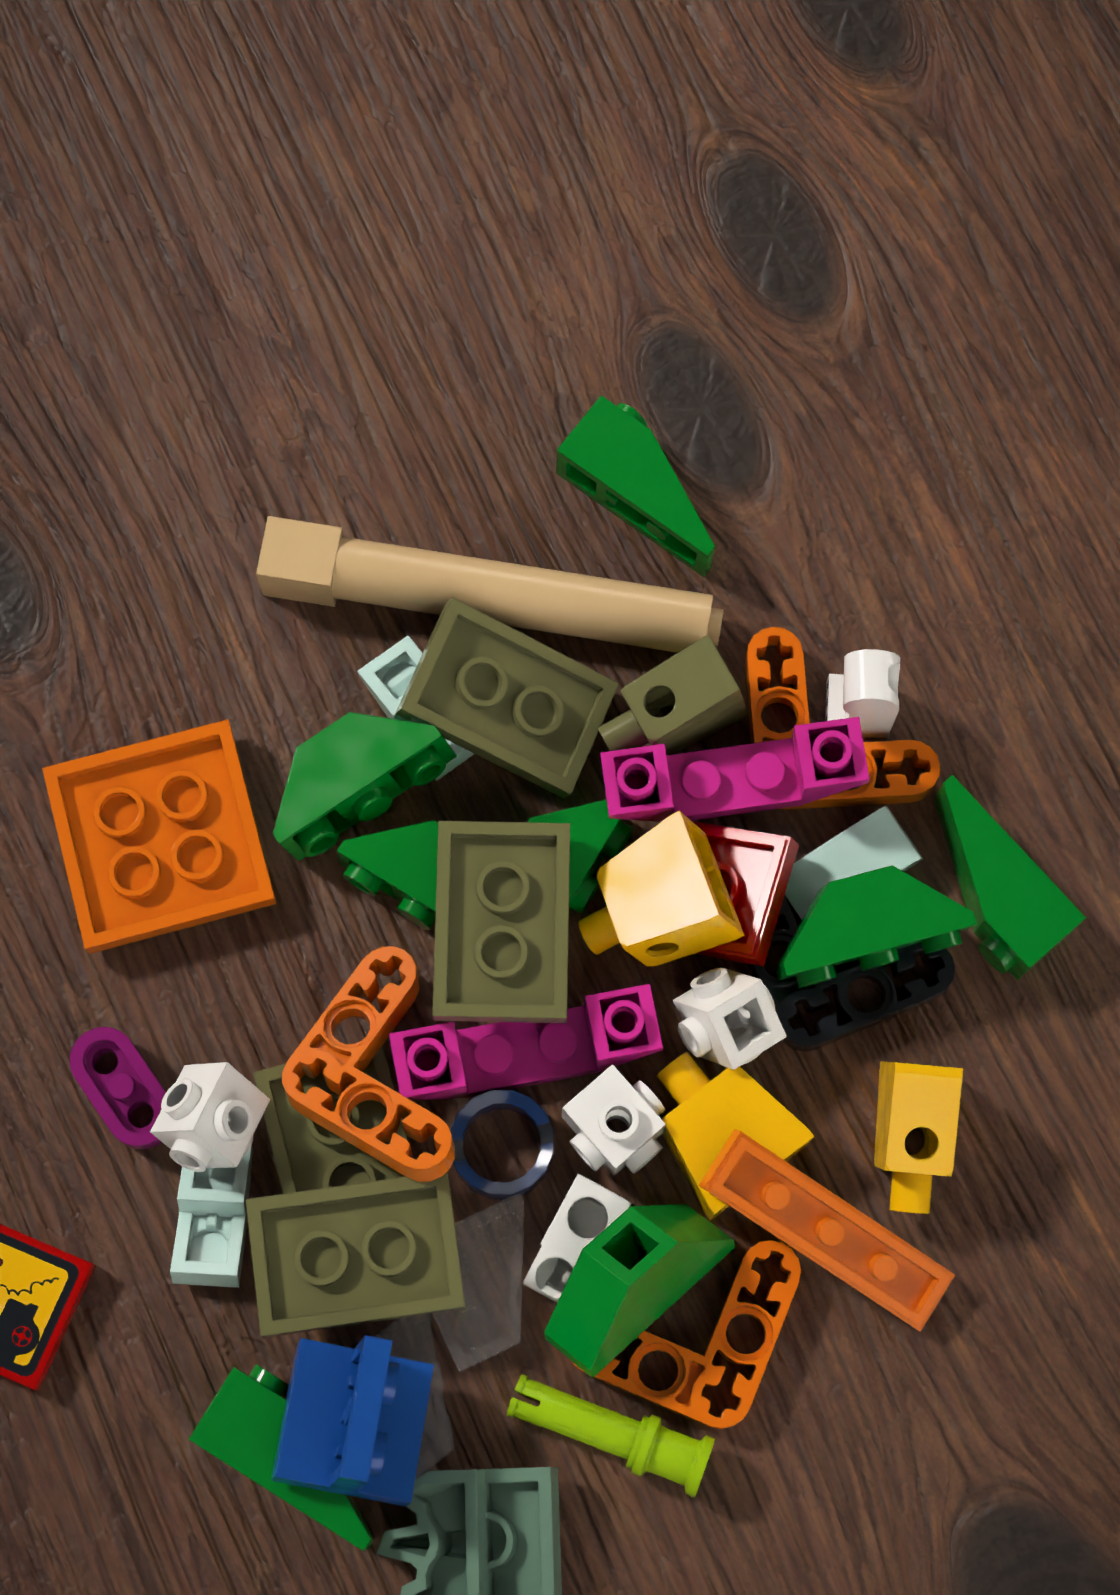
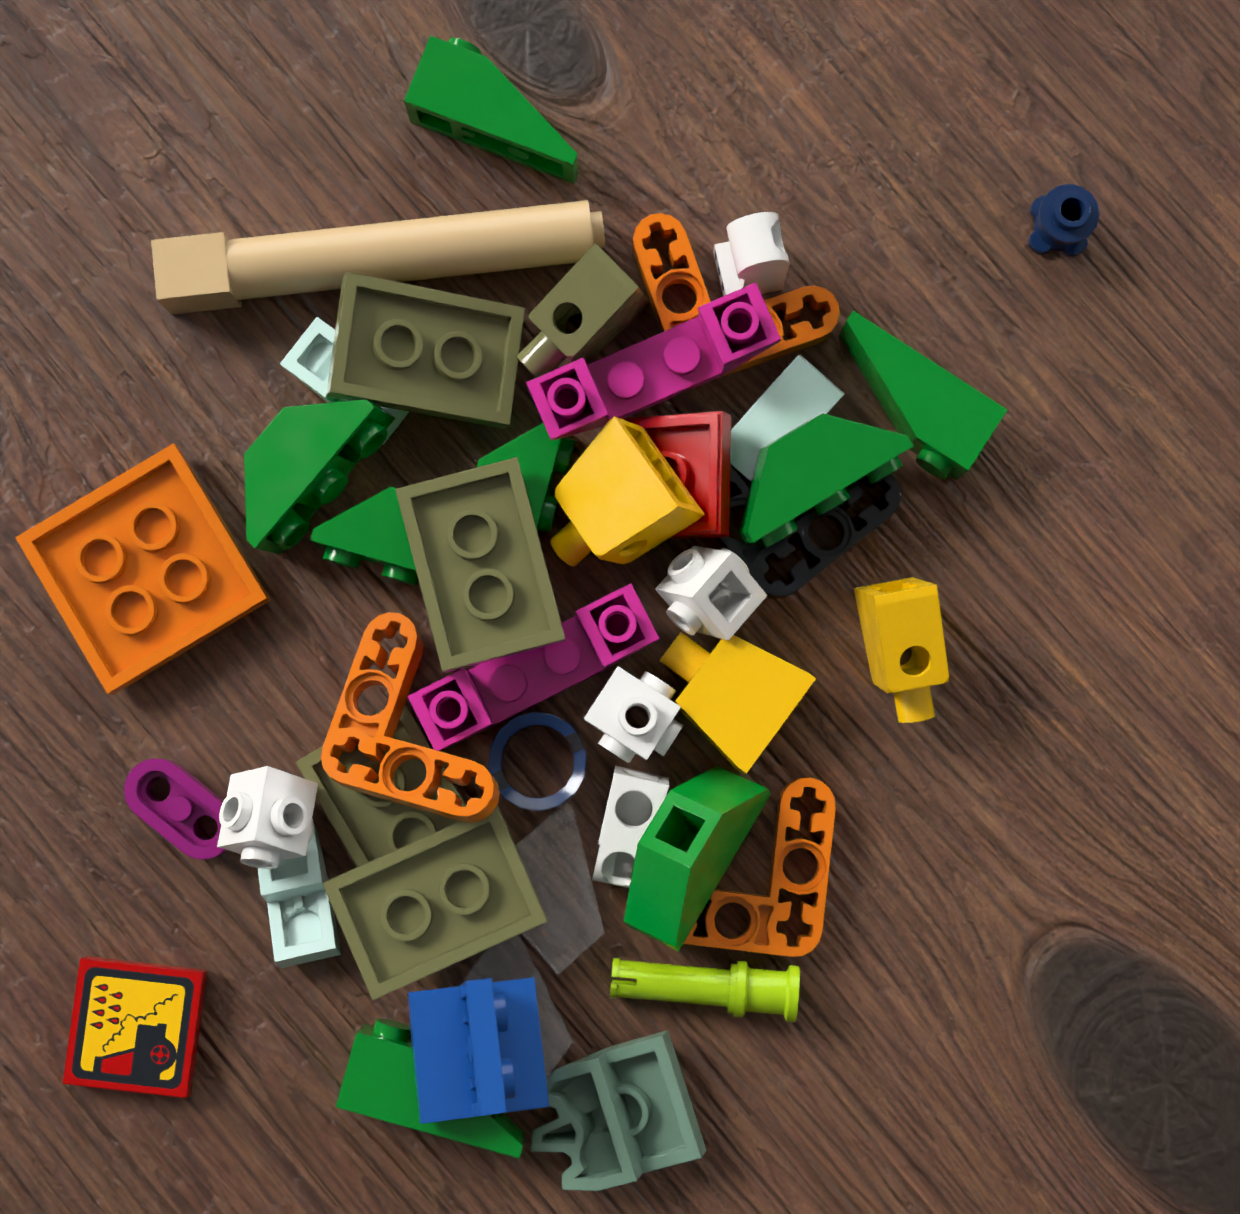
camera: 20 degrees left, 10 degrees up
orange tile [698,1129,955,1332] -> none

